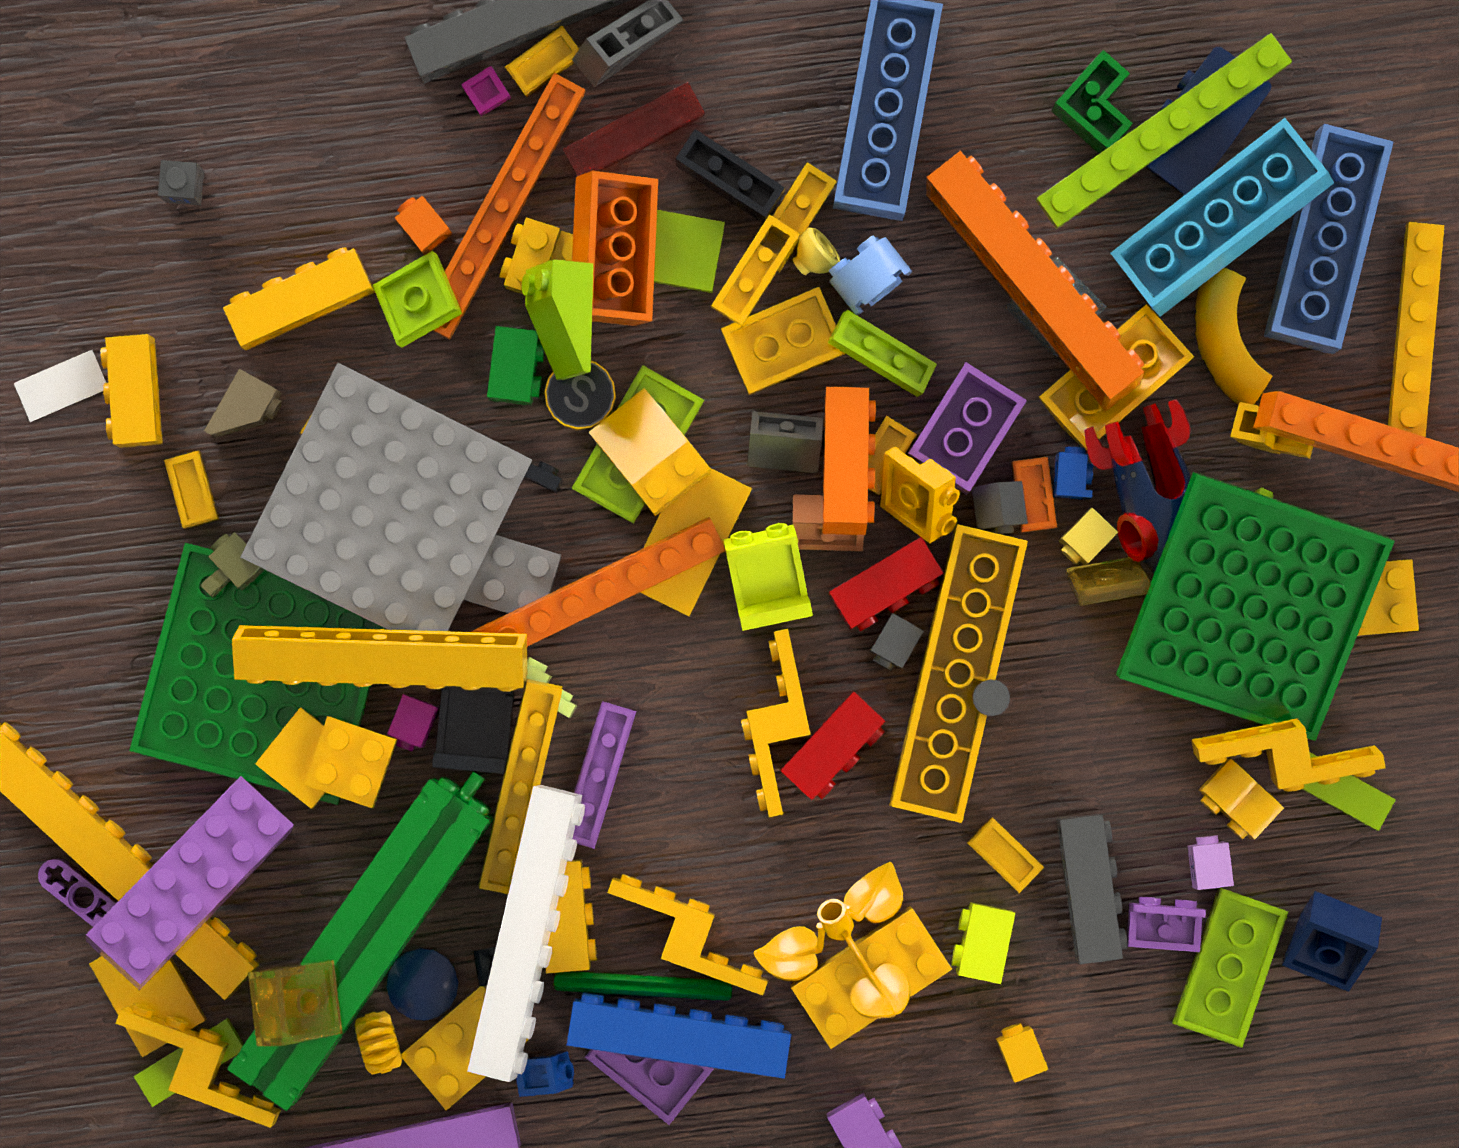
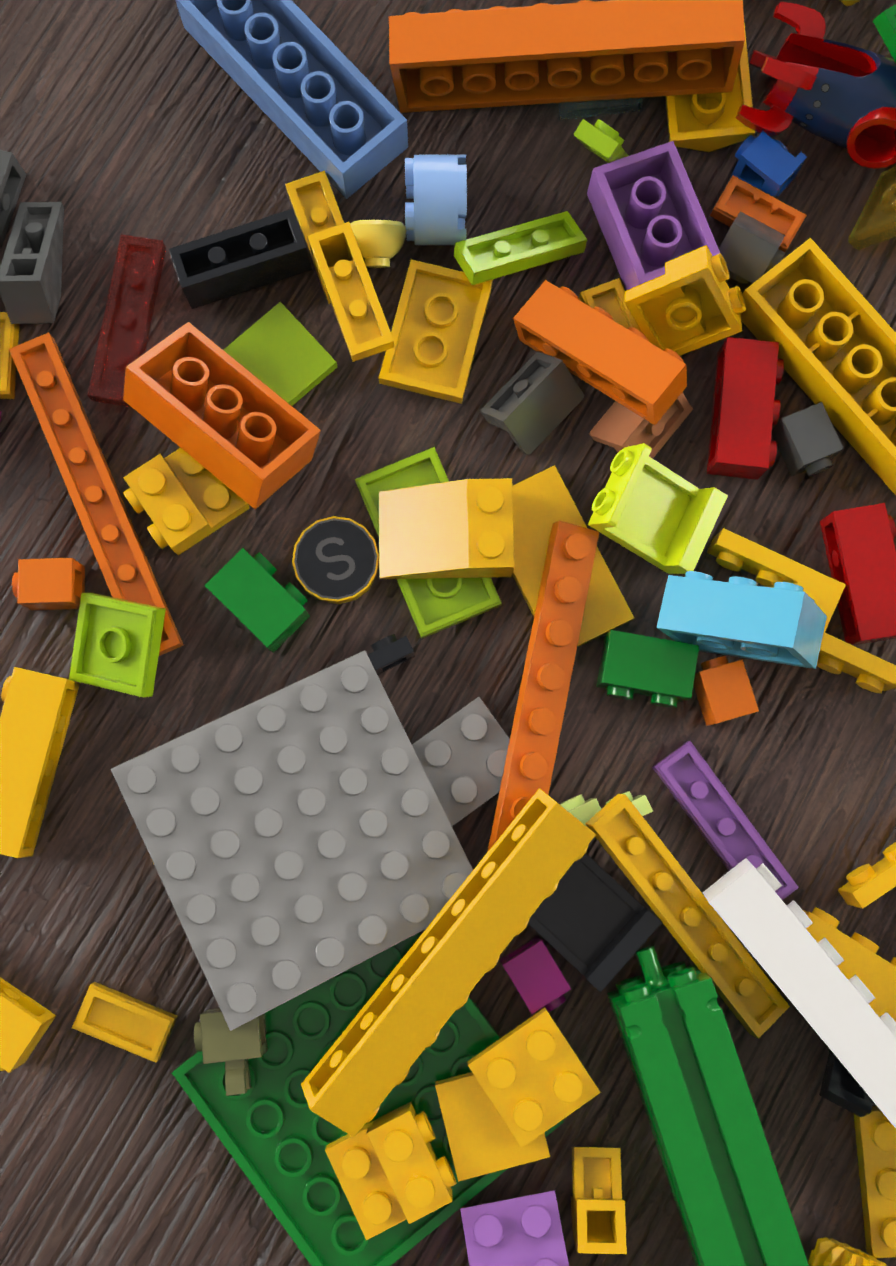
camera: 55 degrees left, 5 degrees down
dark tan slope [204,369,282,438] -> none
dark blue dish [386,948,458,1021] -> none
lime slope [522,259,593,380] -> none
light yellow brick [1059,508,1118,565] -> none
none -> yellow plate [325,1102,457,1240]
none -> yellow brick [571,1147,627,1254]
none -> lime plate [573,119,629,163]
none -> green brick [596,630,699,708]
none -> medium azure brick [656,571,827,669]
none -> orange brick [693,656,759,726]

